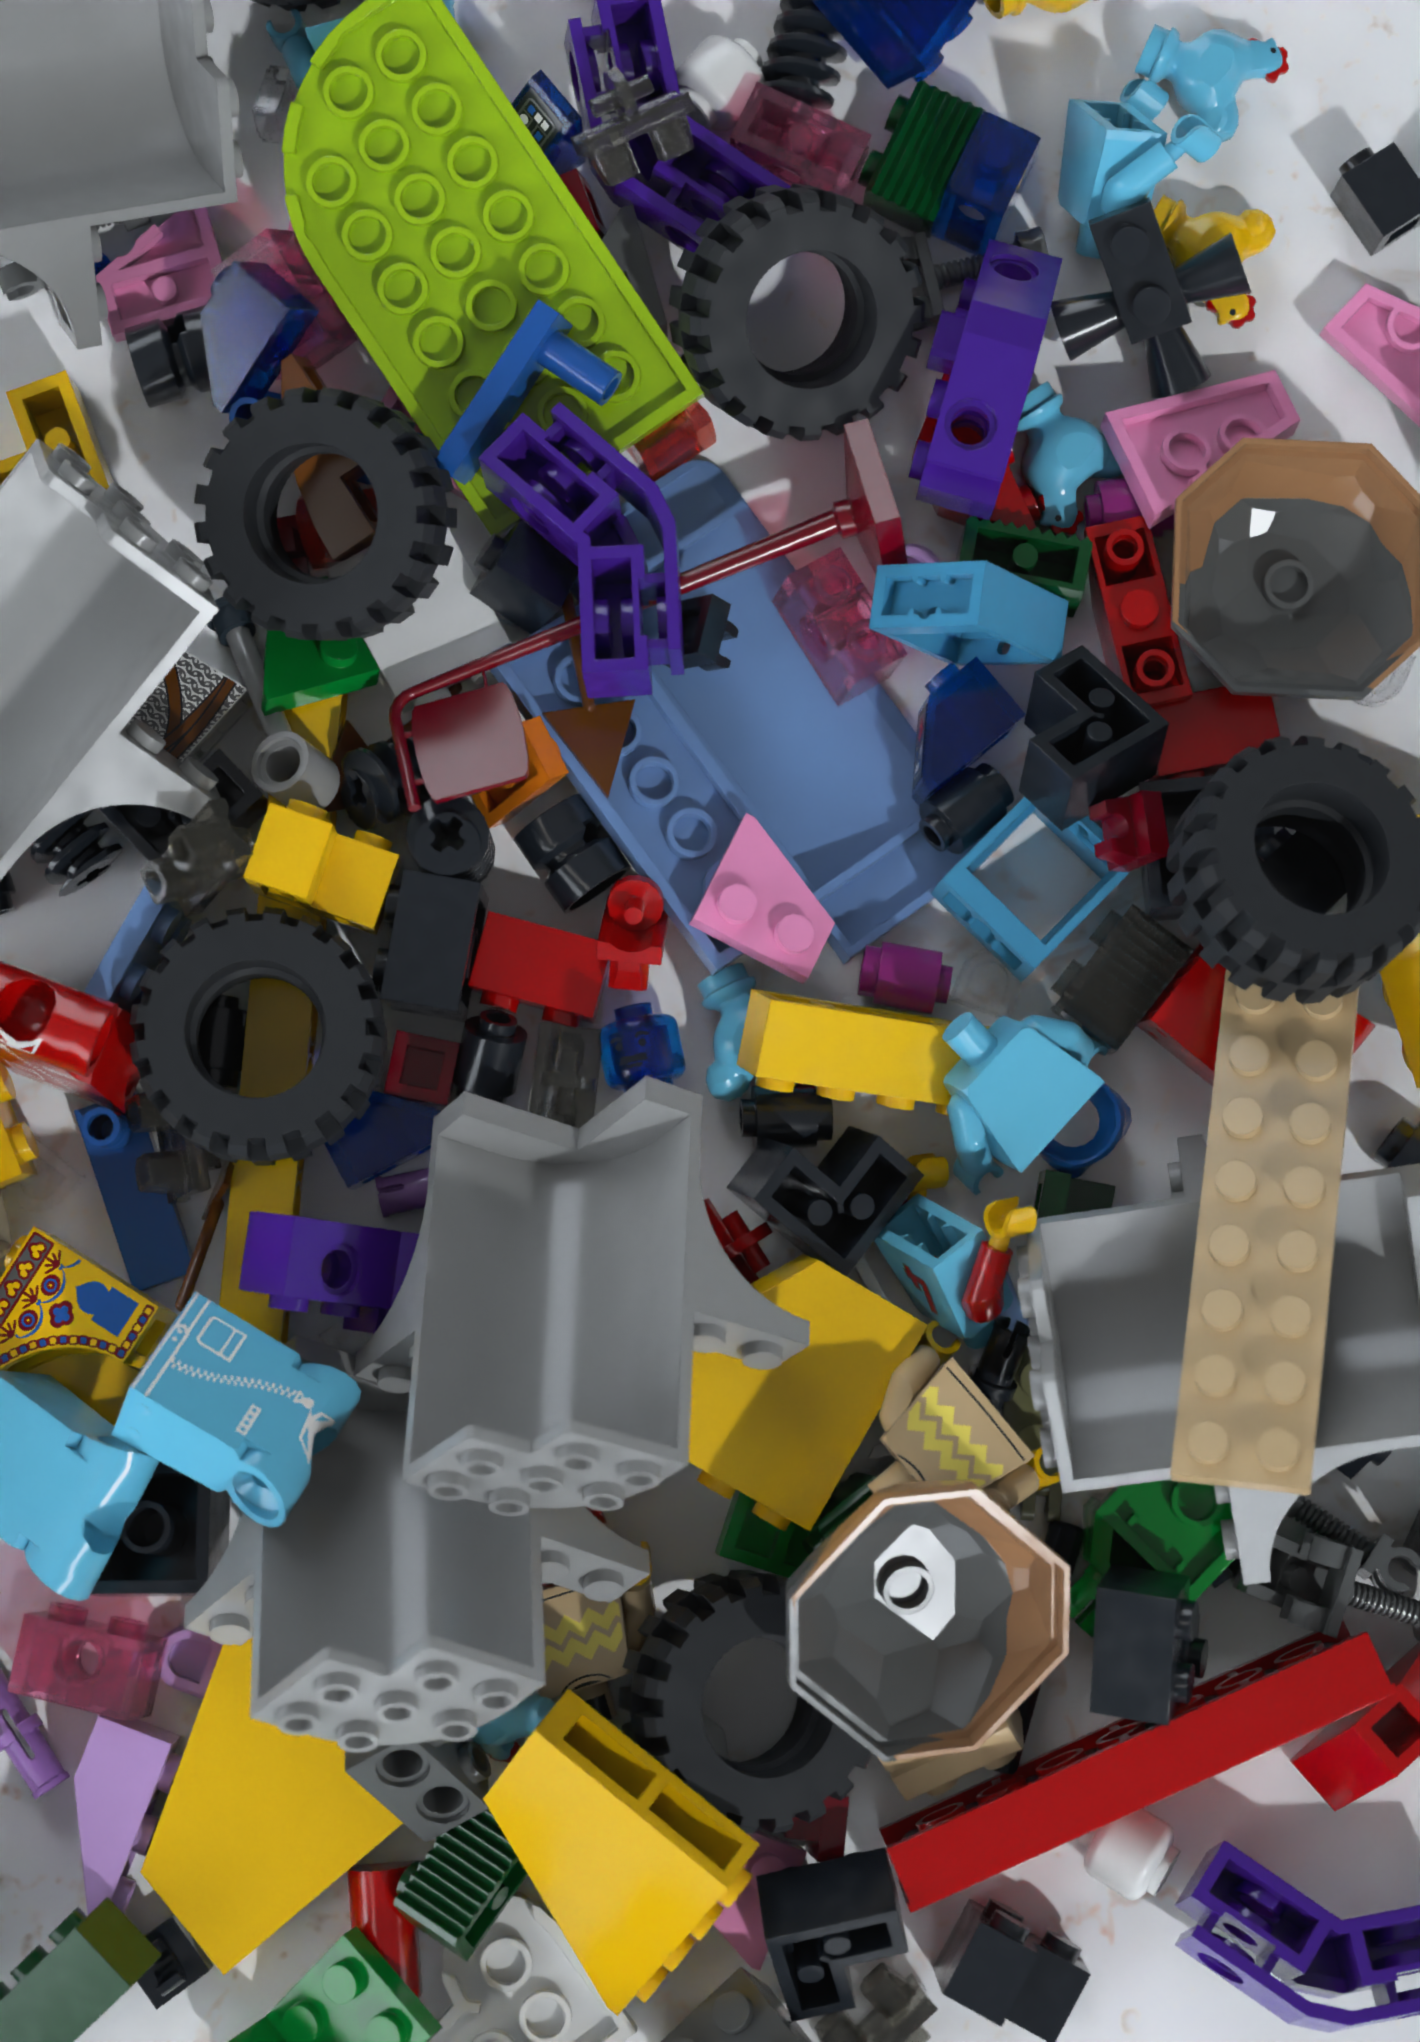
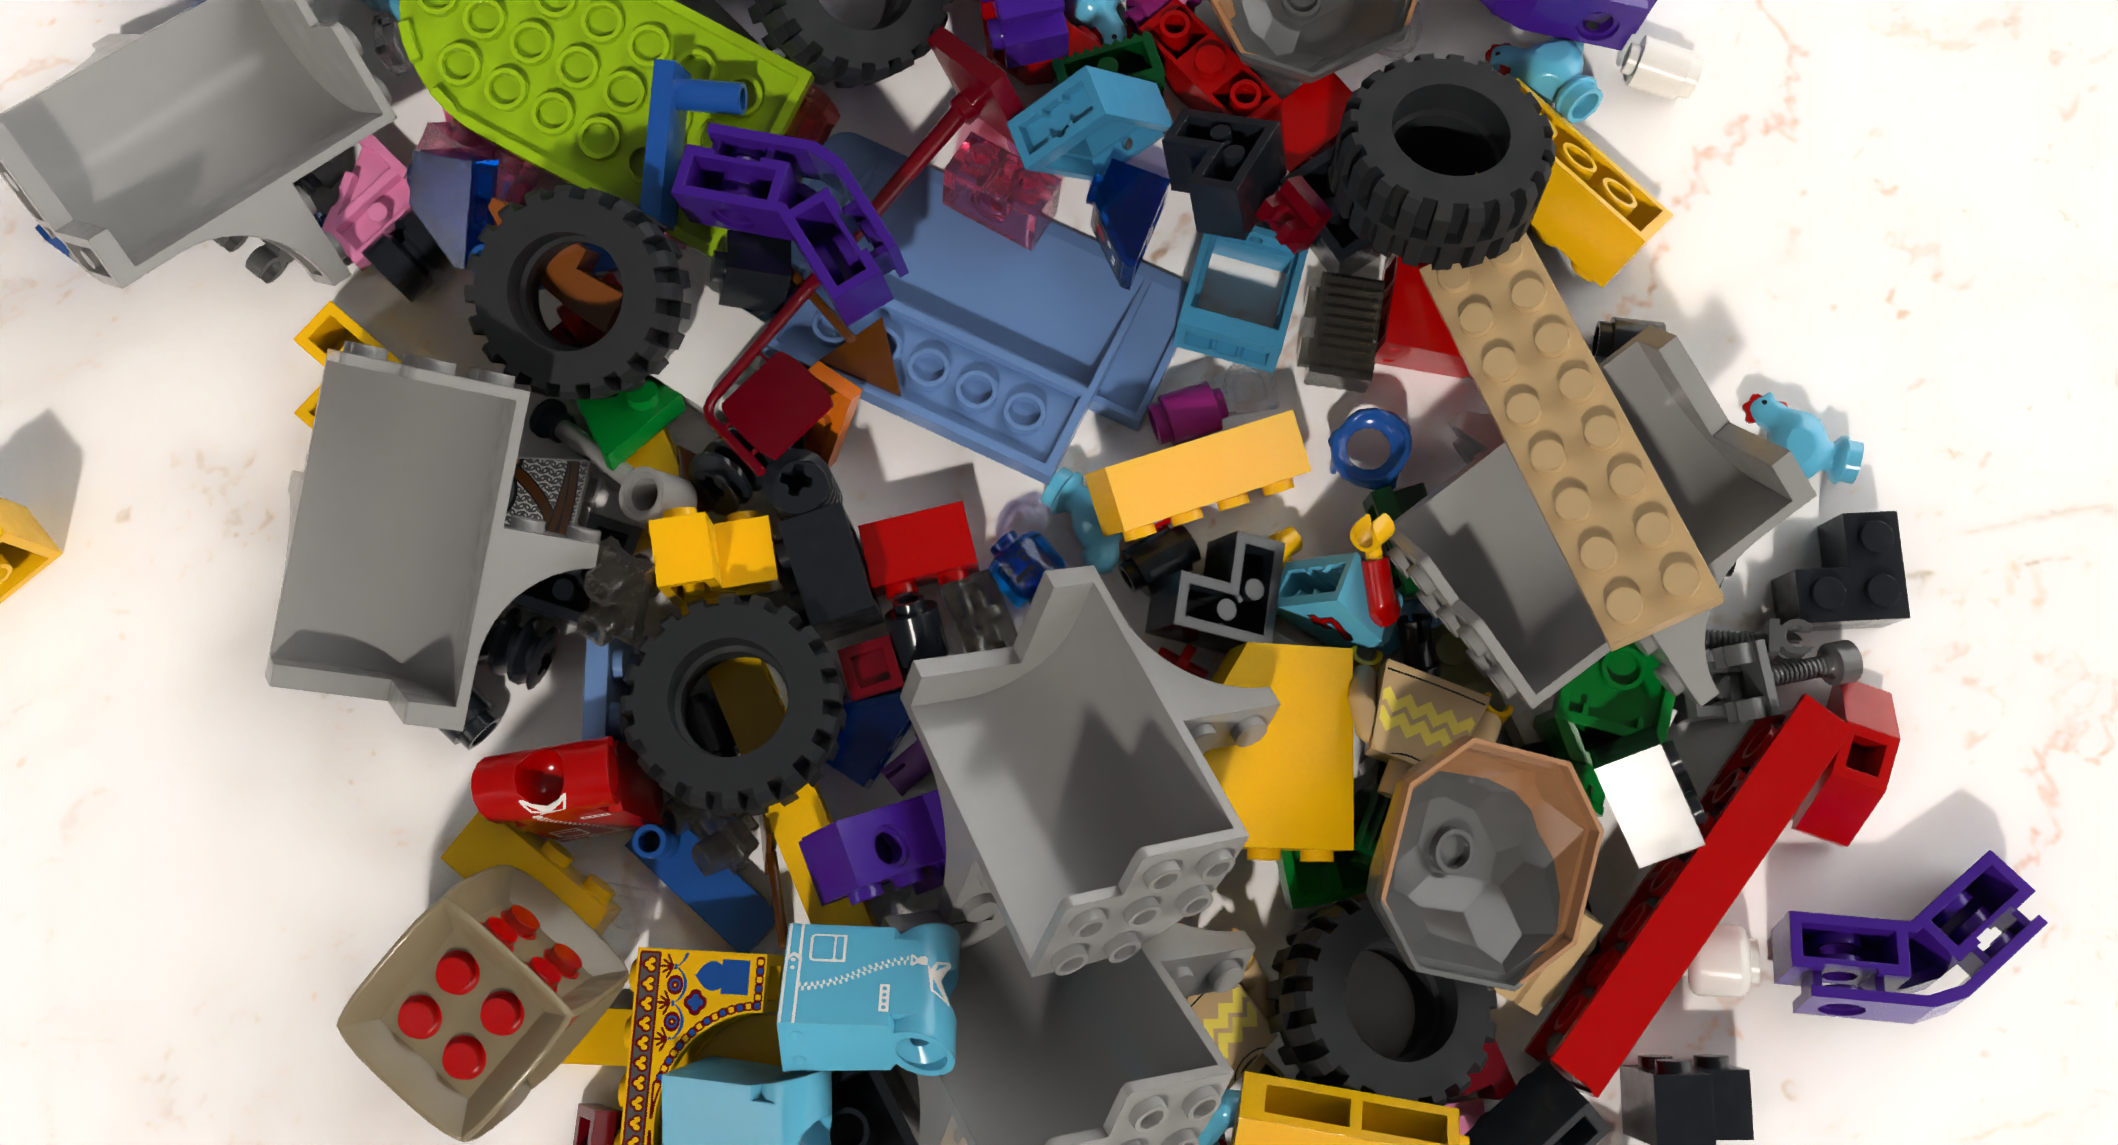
camera: 25 degrees left, 5 degrees down
black wheel [513,794,631,914] -> none
red hips [596,875,669,991] -> none
black tile [665,594,739,671] -> none
bright pink wing [689,813,835,984] -> none
black brick [919,763,1014,854] -> none
medium azure torso [942,1012,1109,1196] -> none

